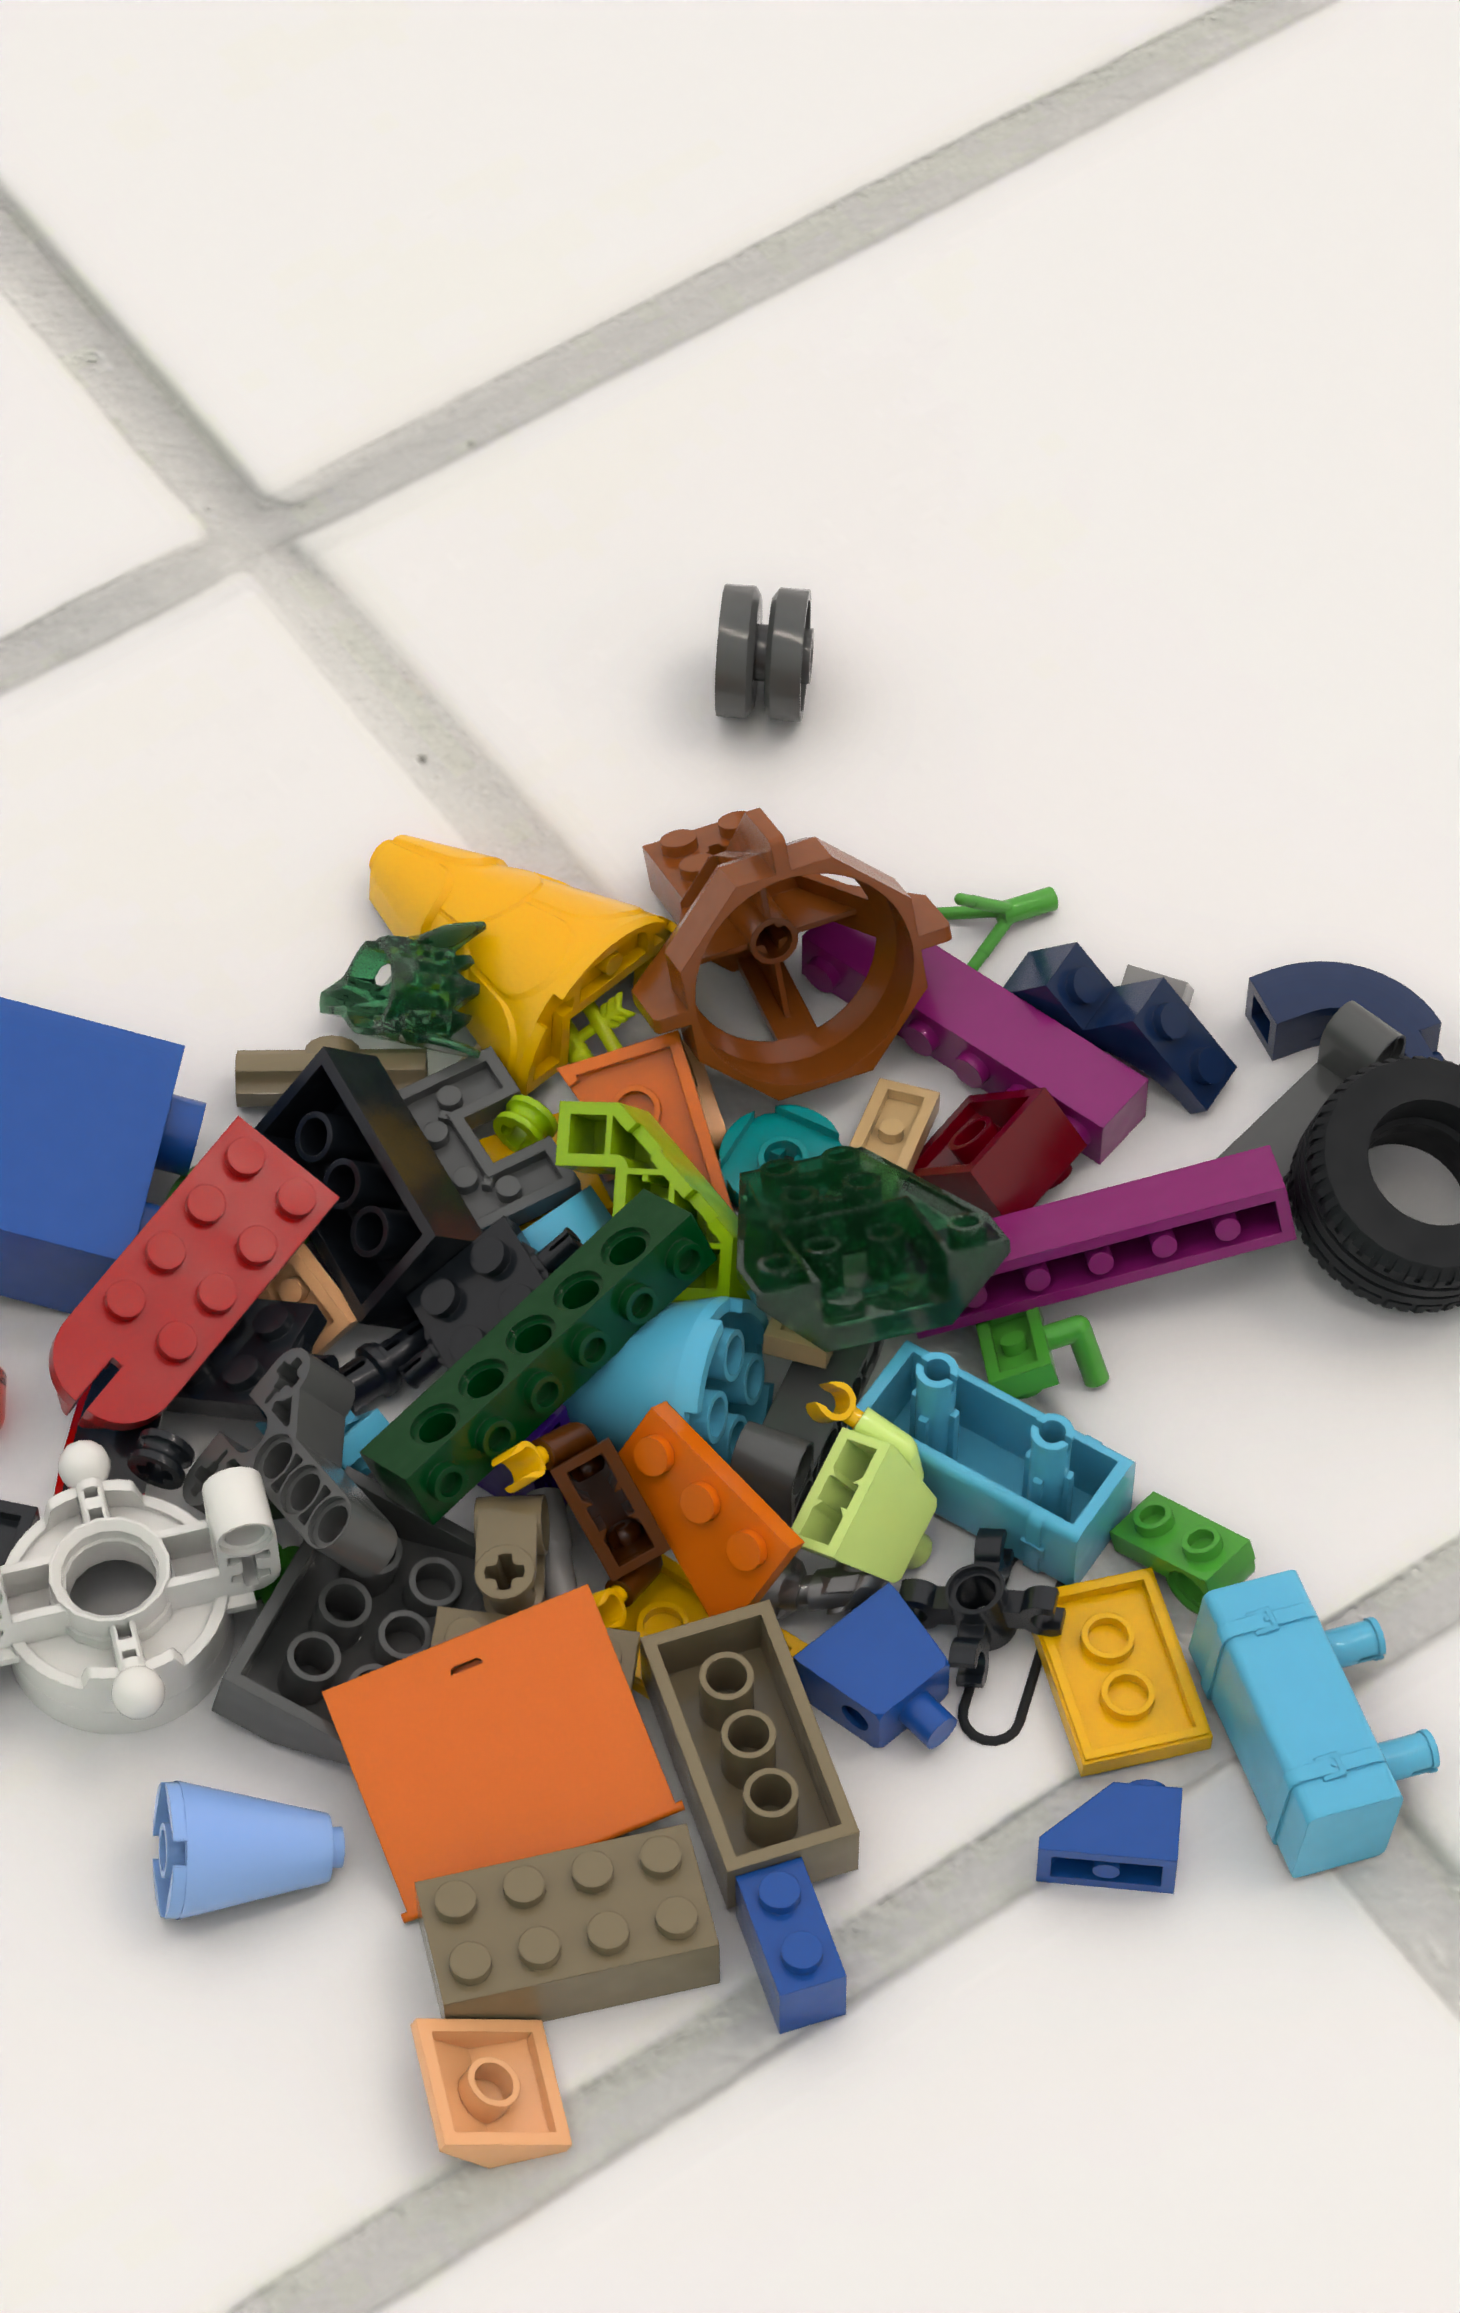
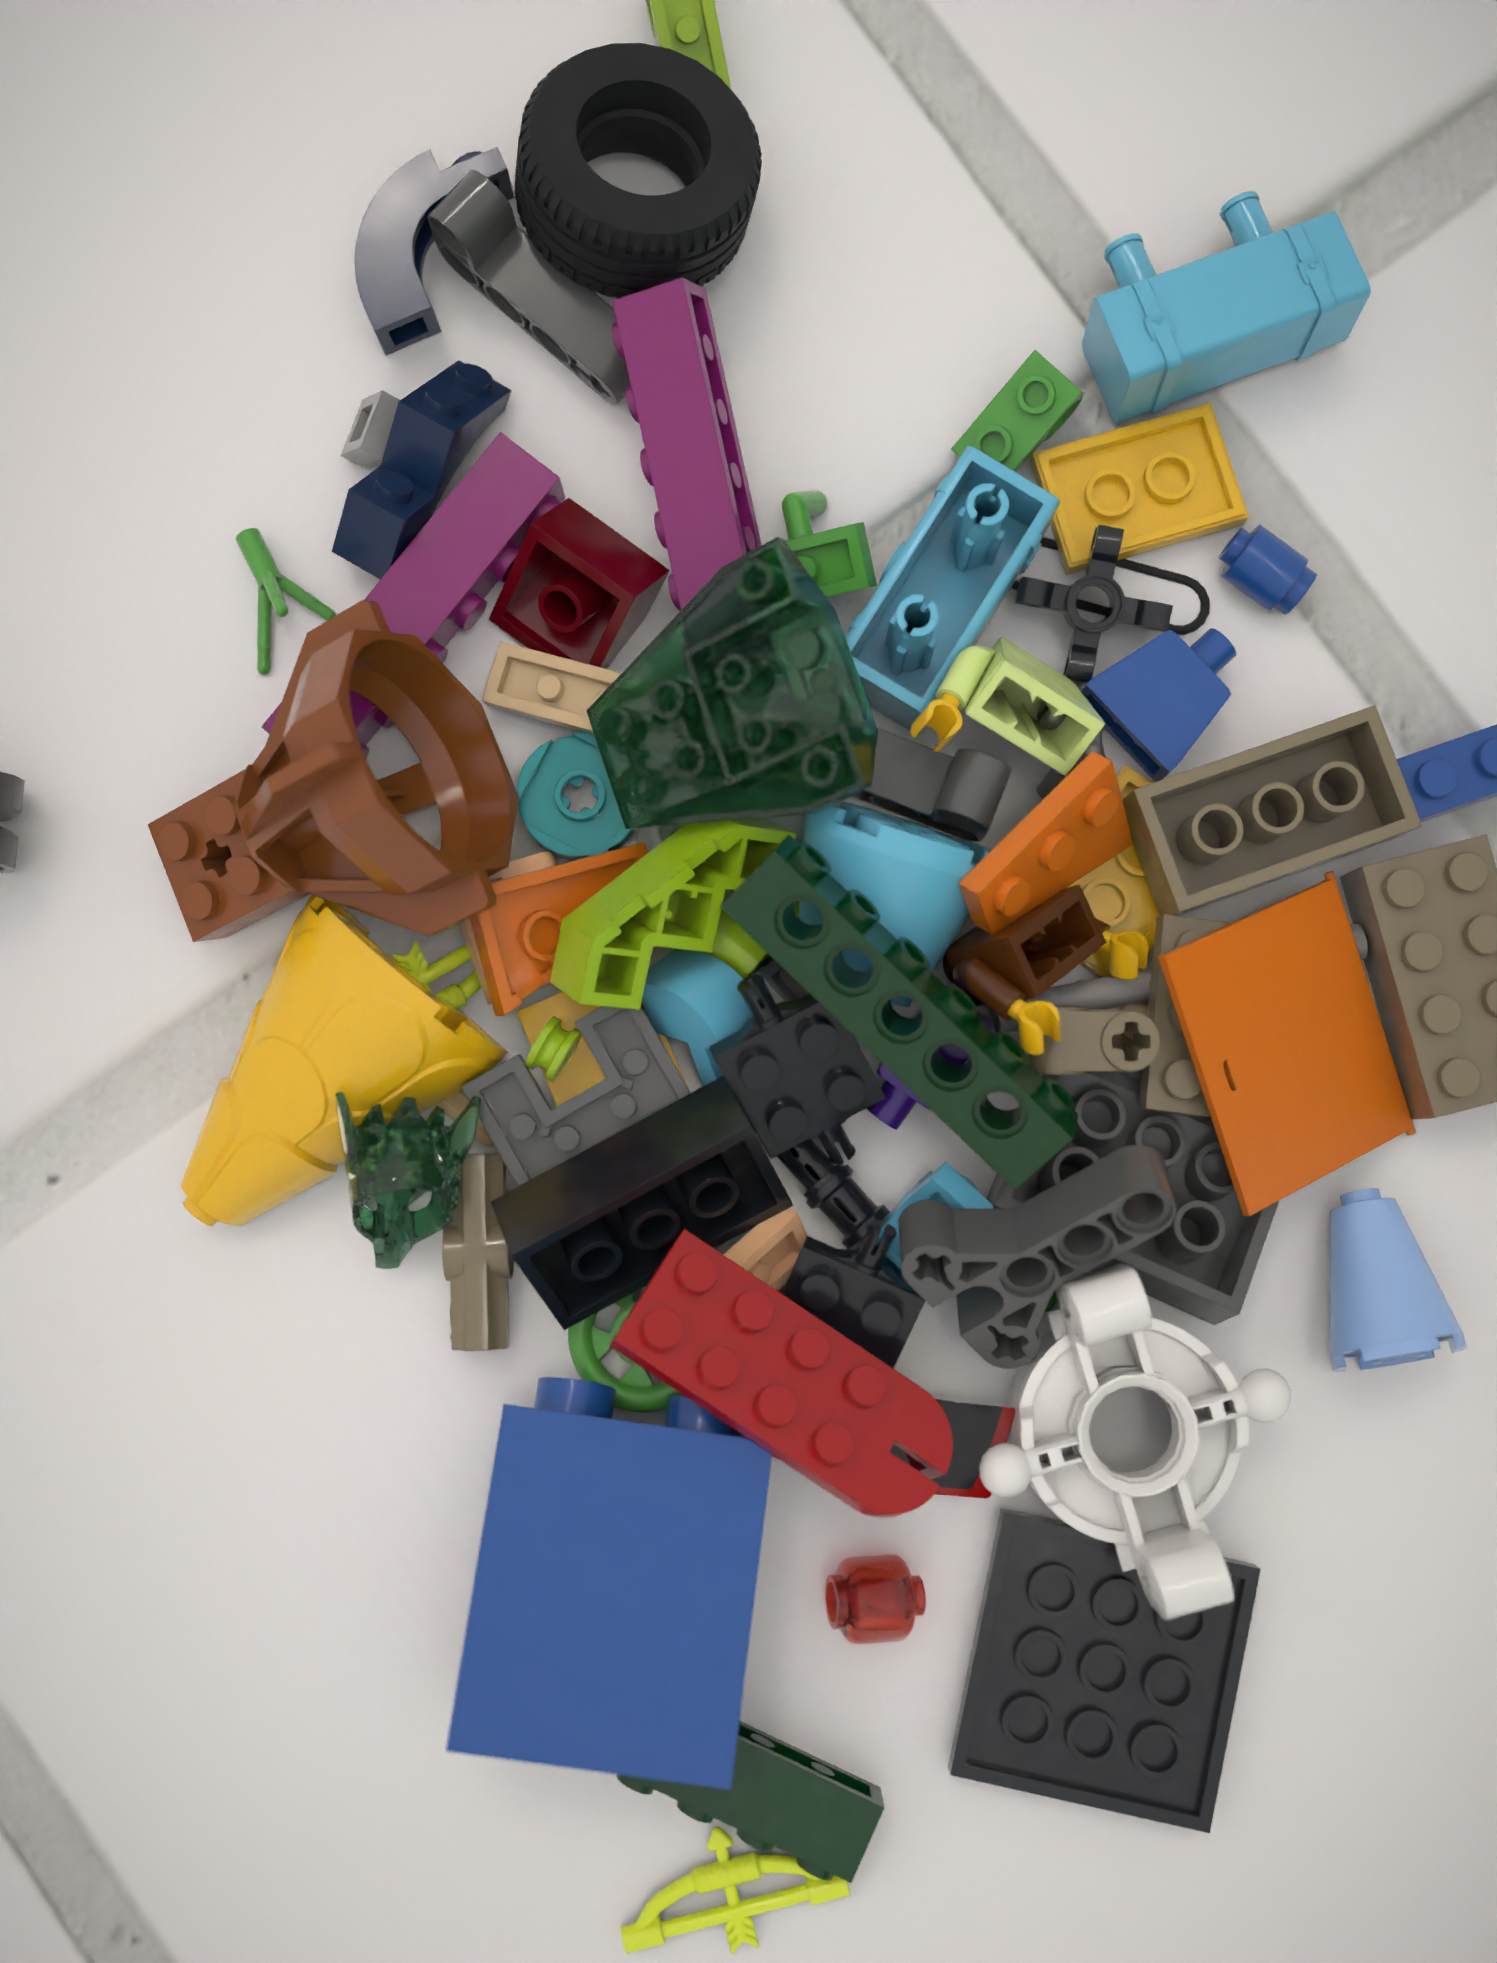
camera: 90 degrees left, 30 degrees up
black bush [127,1428,195,1490] -> none
blue slope [1036,1779,1183,1894] -> none
none -> blue brick [1218,524,1317,615]

